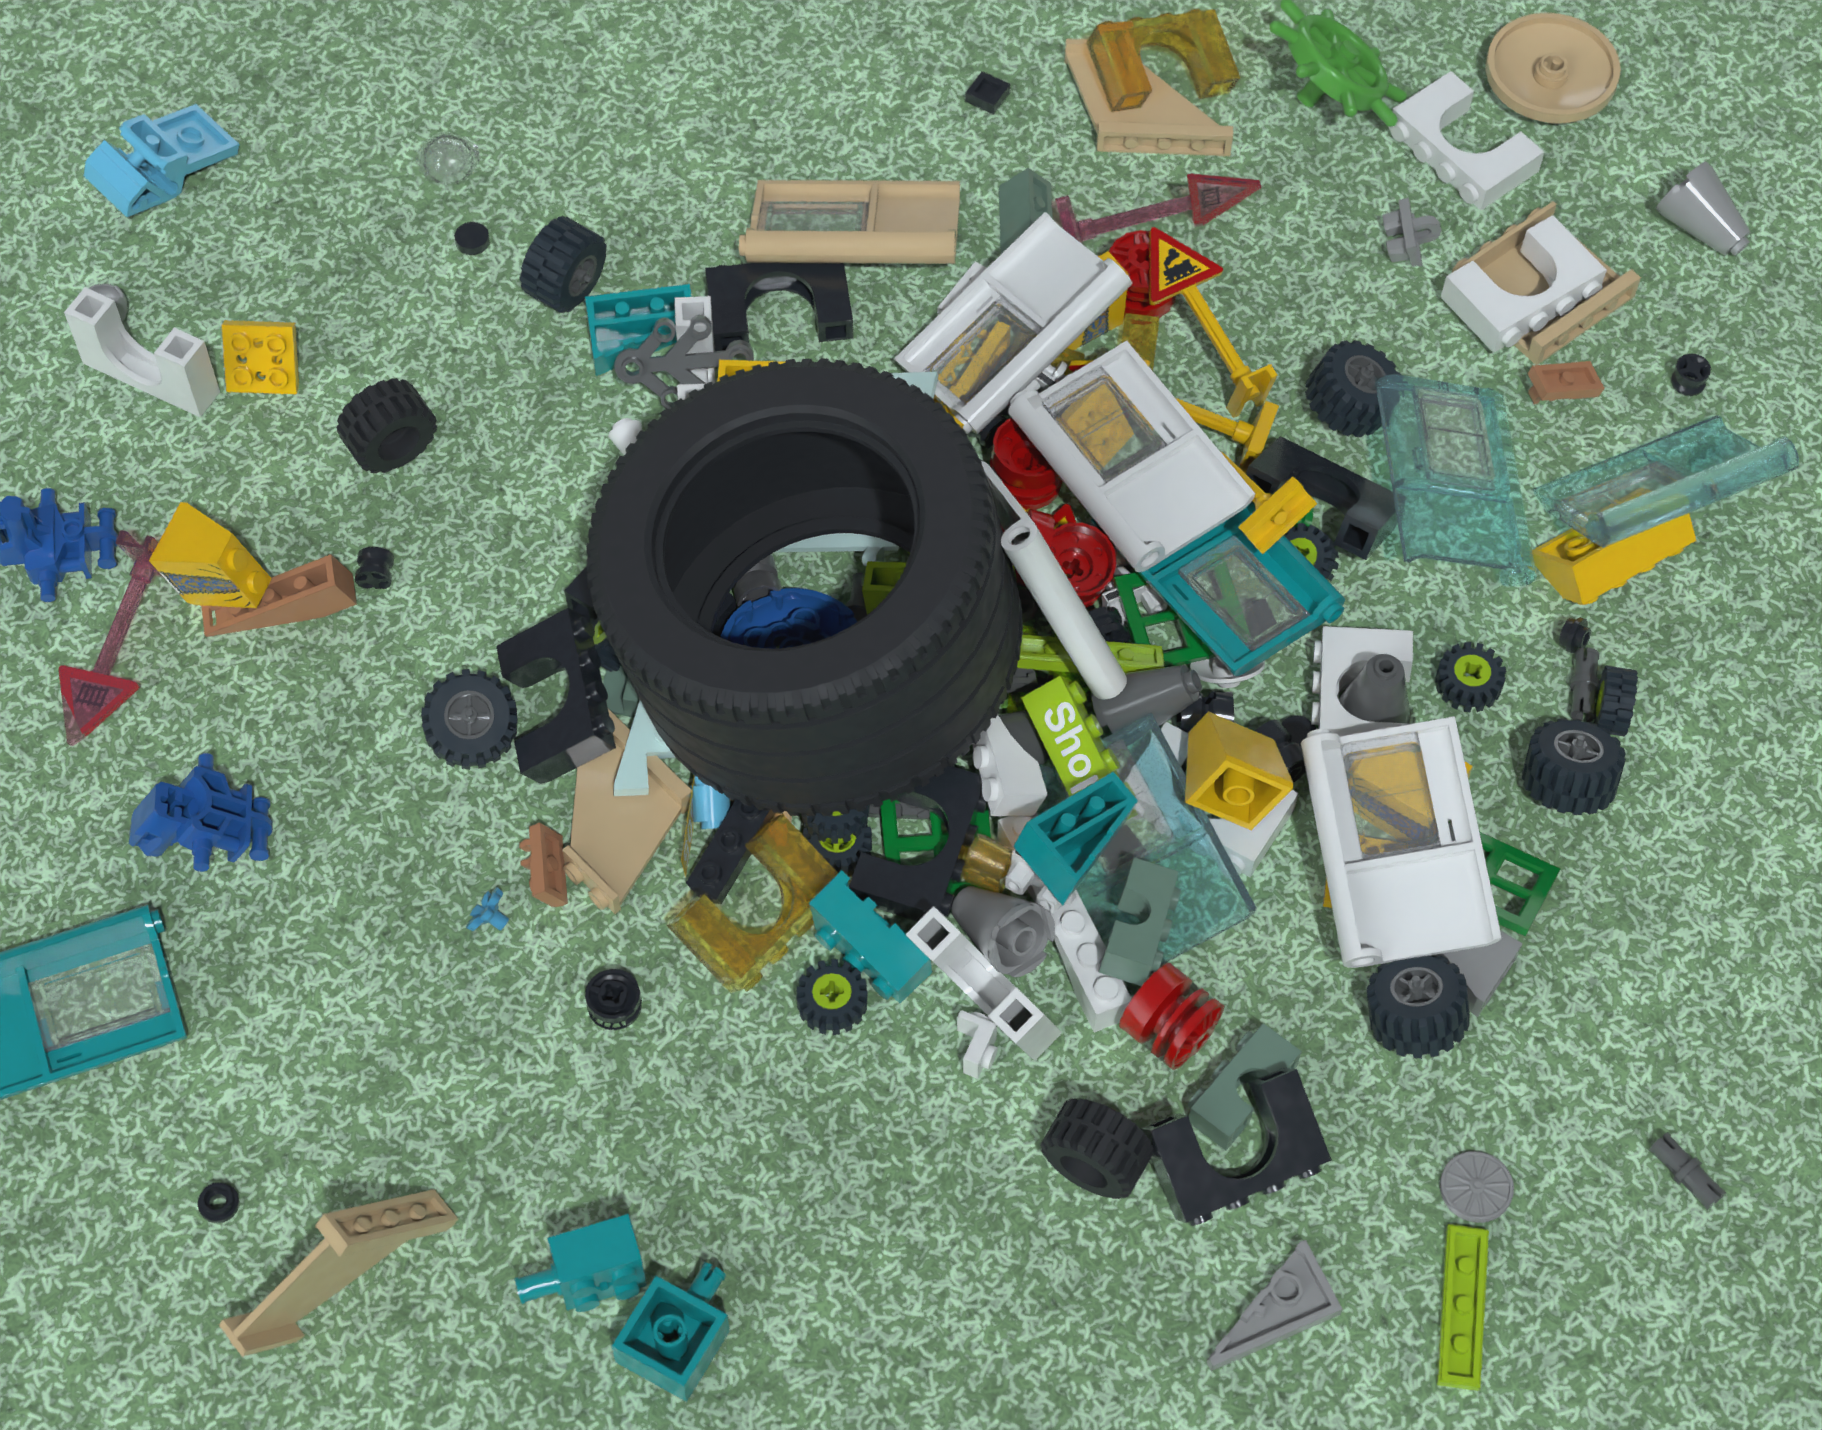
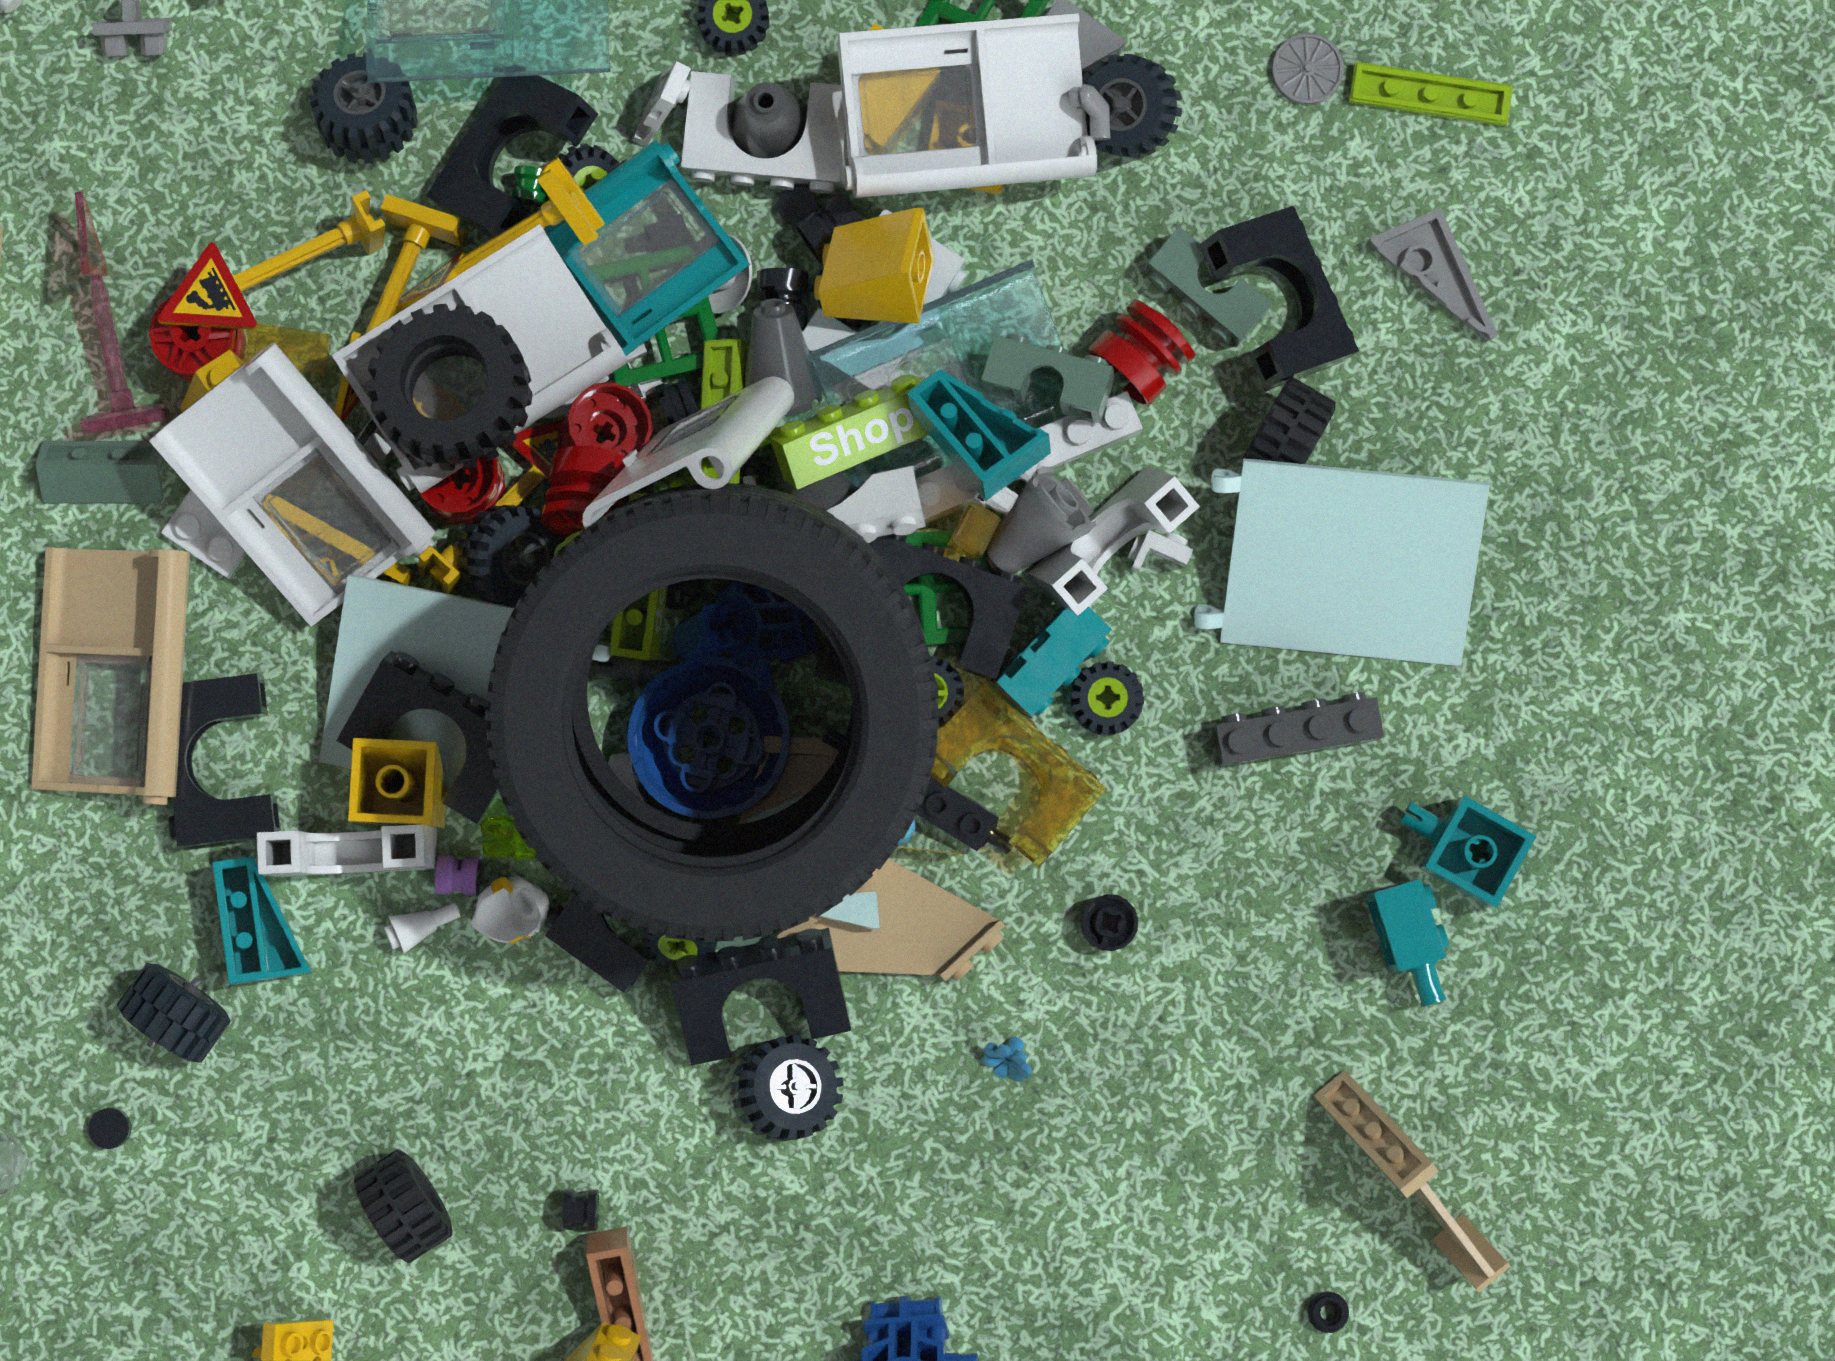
camera: 85 degrees left, 25 degrees up
nougat plate [519,823,568,907] -> none
dark grey plant [615,315,754,409] -> none
none -> black tyre [366,304,532,471]
none -> white wing [631,61,692,147]
none -> light grey arm [1069,84,1111,141]
none -> light aqua flag [1194,458,1490,666]
none -> dark grey brick [1213,692,1384,768]

